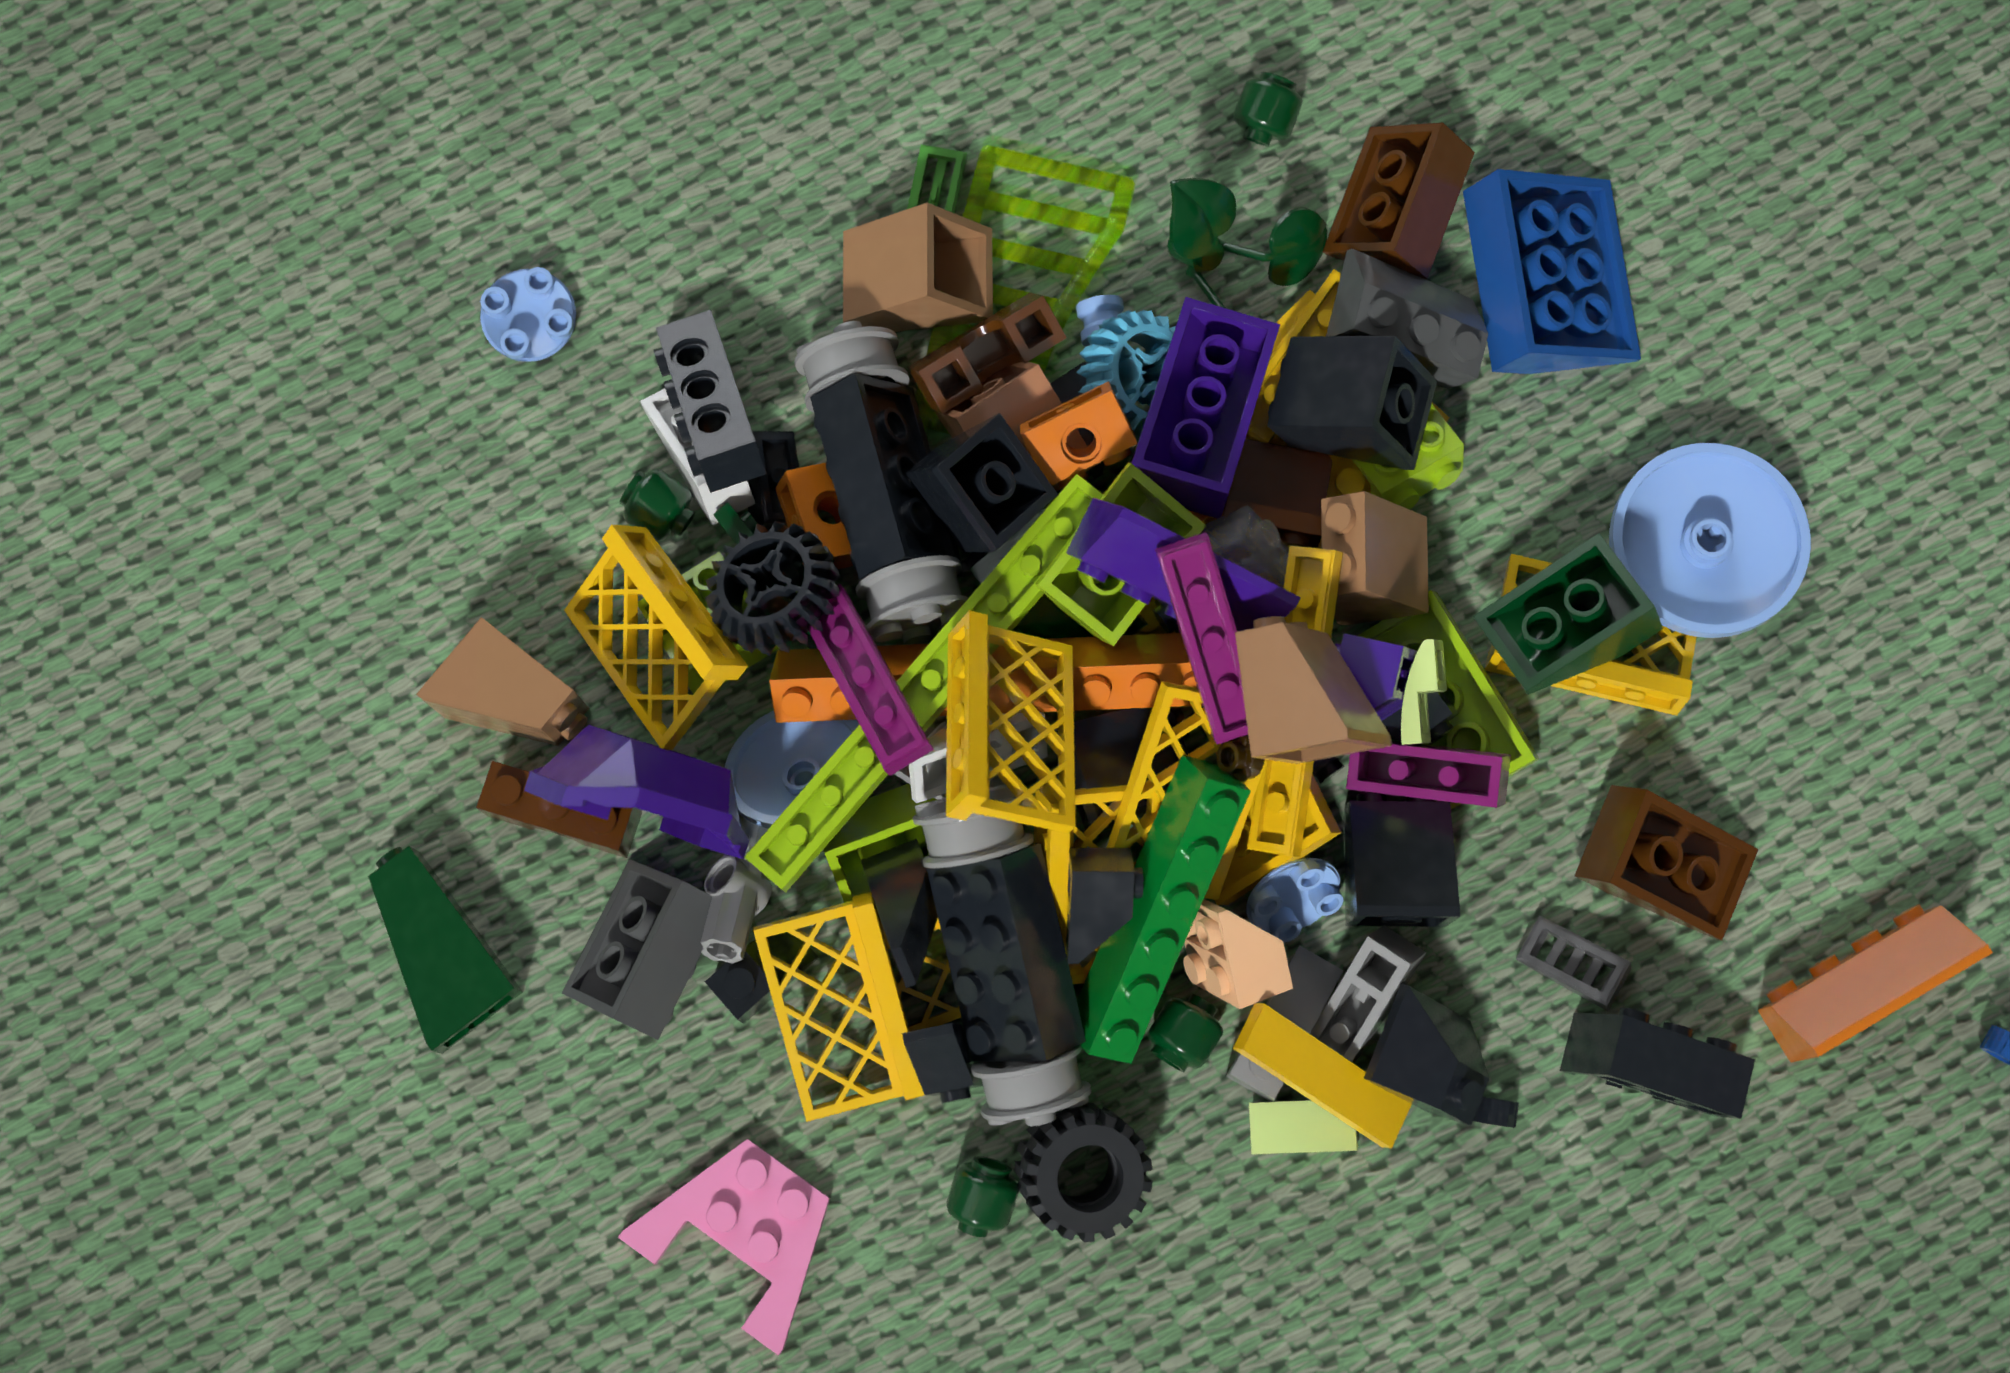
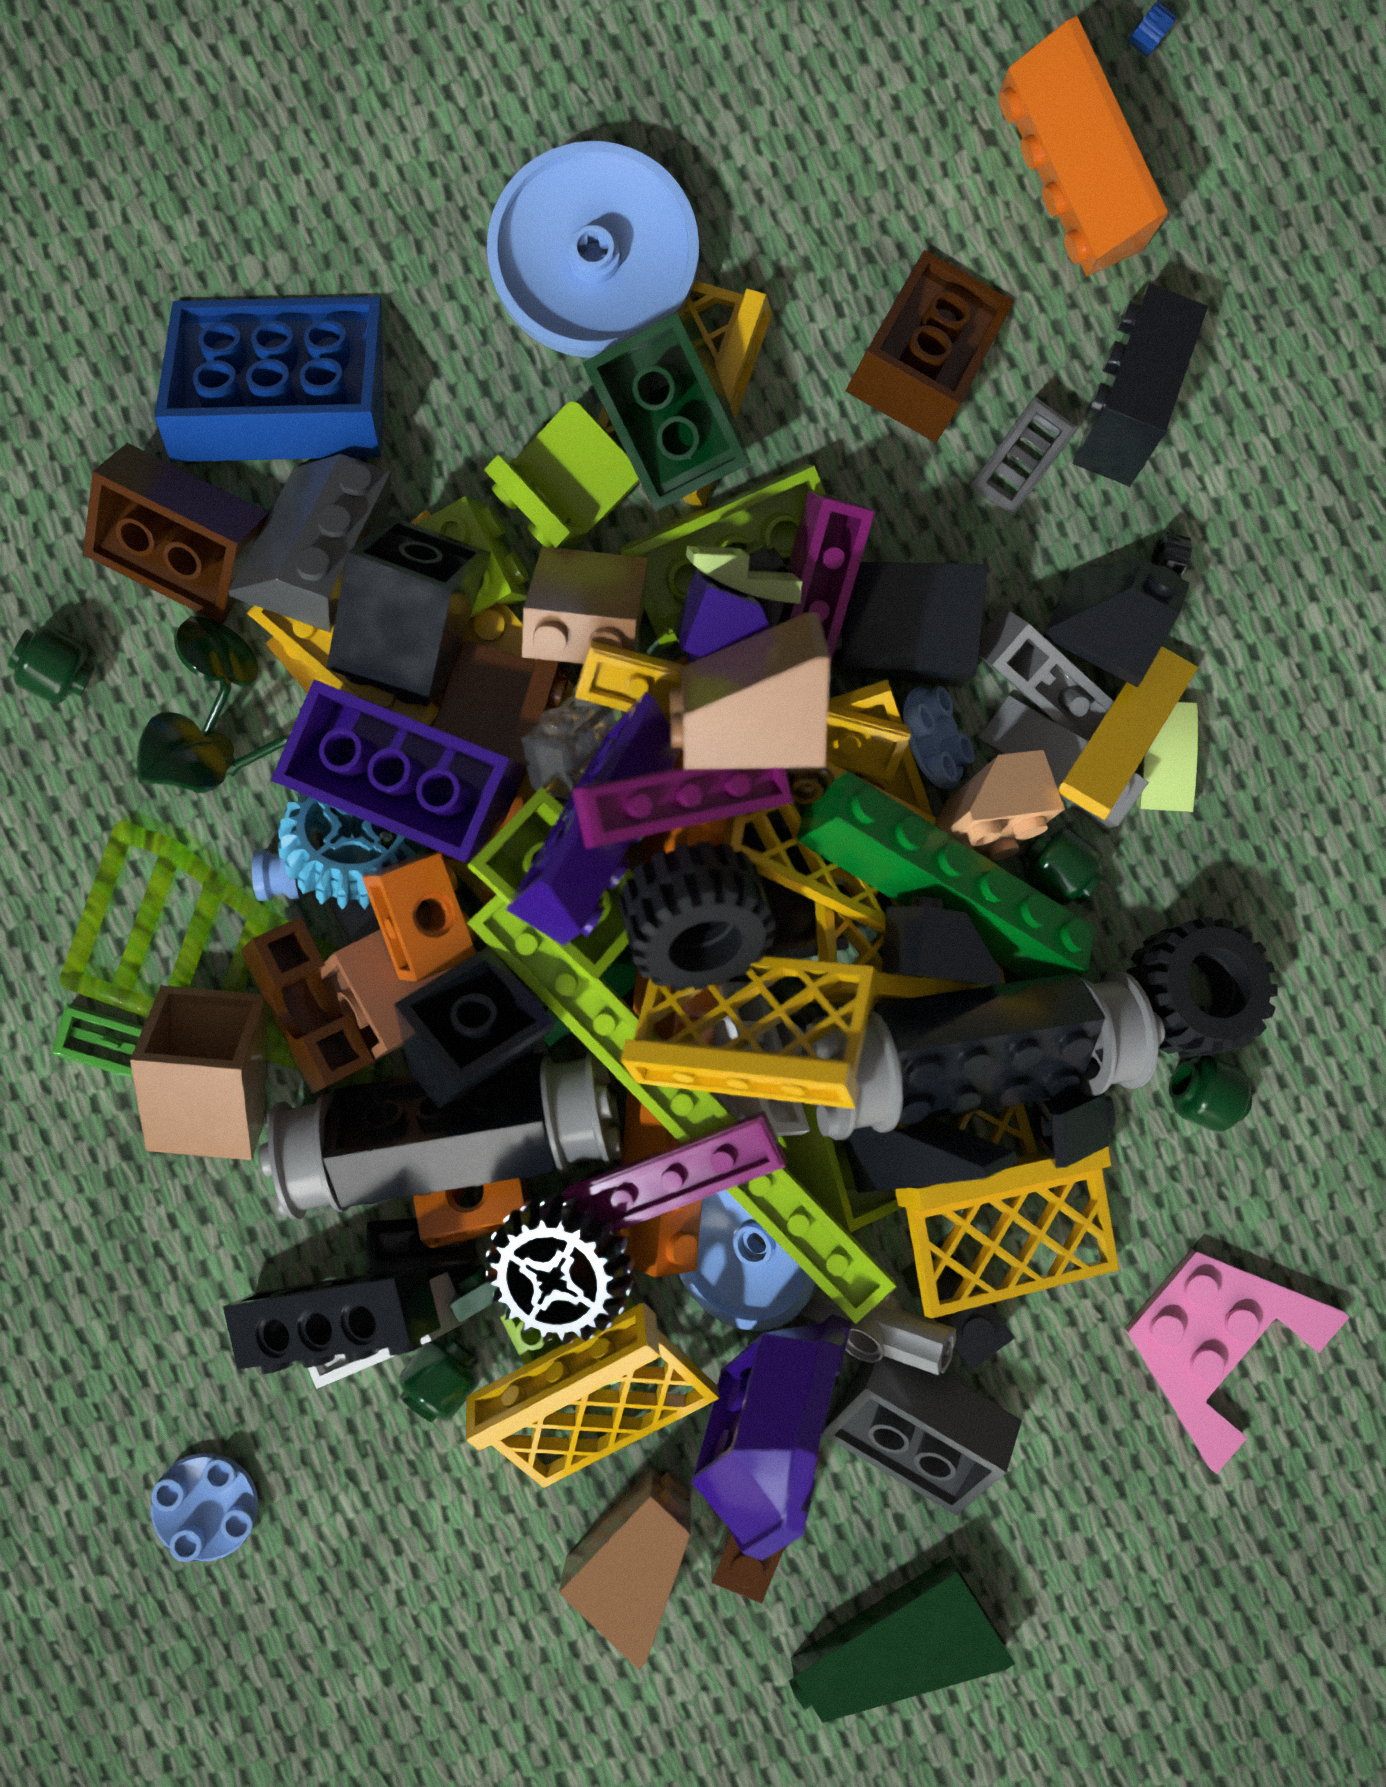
camera: 90 degrees left, 10 degrees up
none -> lime bracket [484,401,640,549]
none -> black tyre [619,841,775,991]

